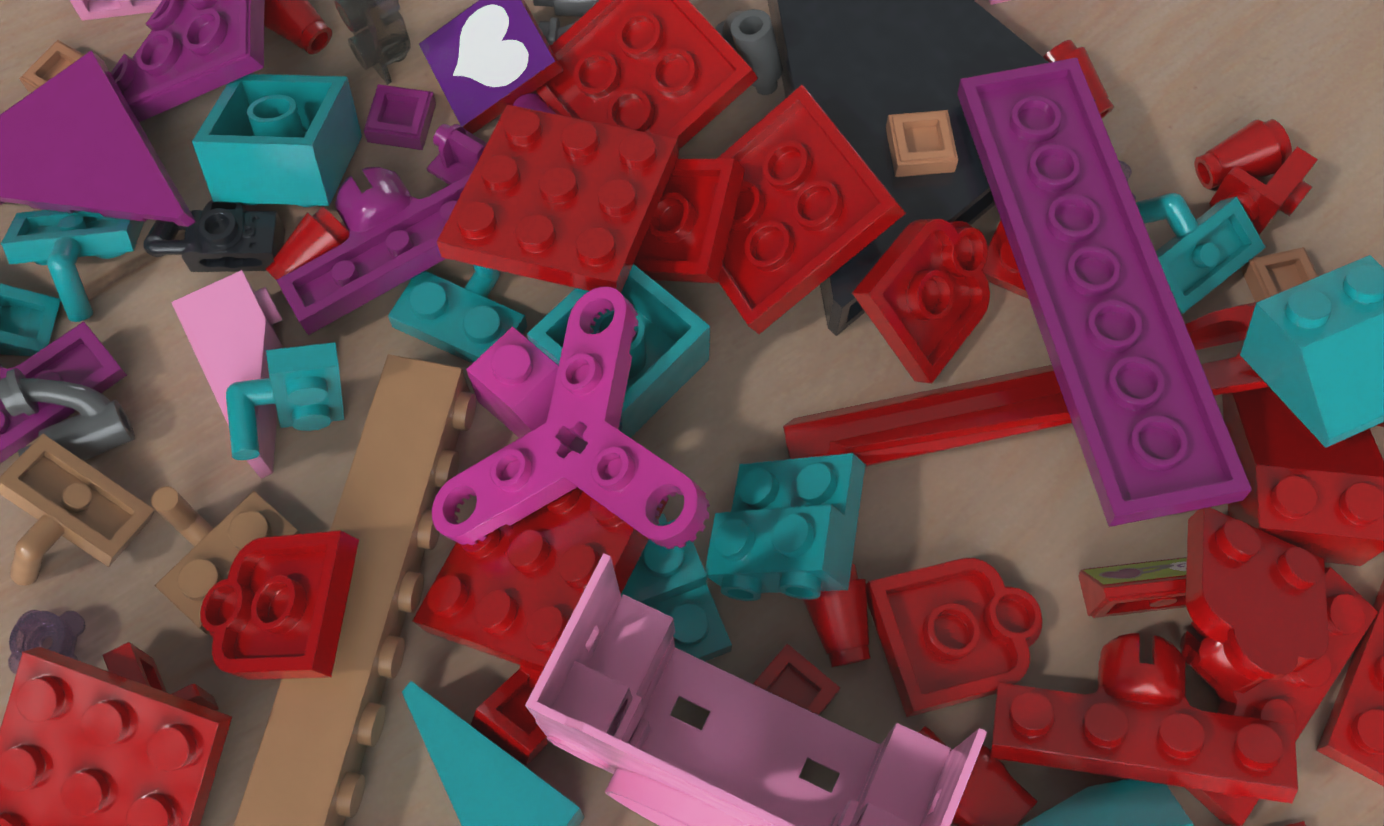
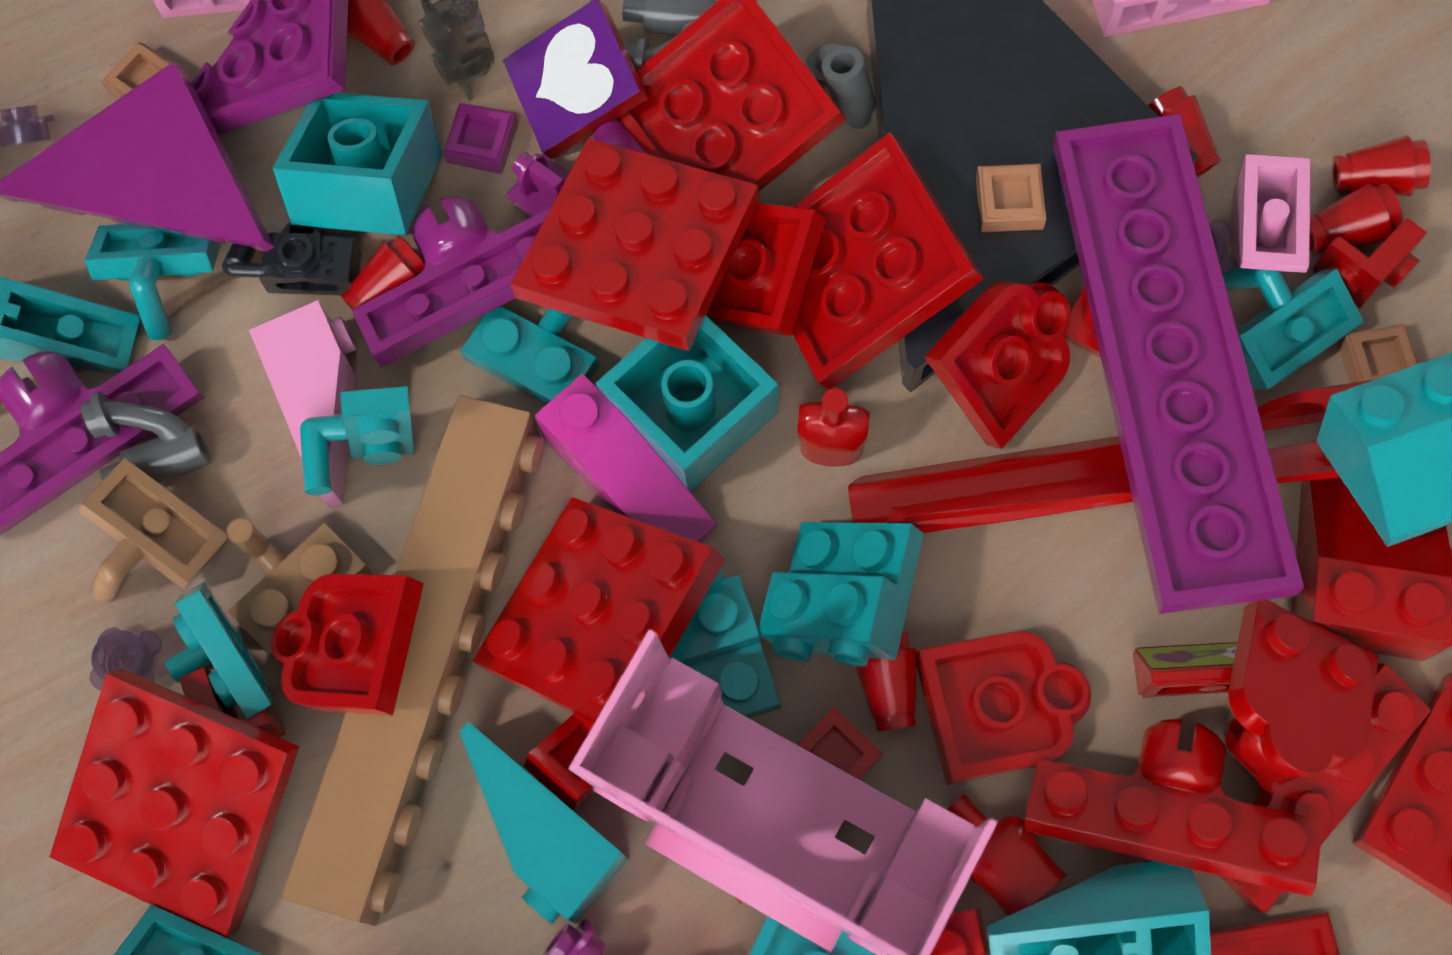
camera: 10 degrees right, 5 degrees up
dark pink piece [432,287,710,549] -> none
none -> teal plate [164,581,274,719]
none -> red piece [797,388,870,467]
none -> bright pink slope [1231,154,1310,273]
none -> red cone [1332,135,1431,196]

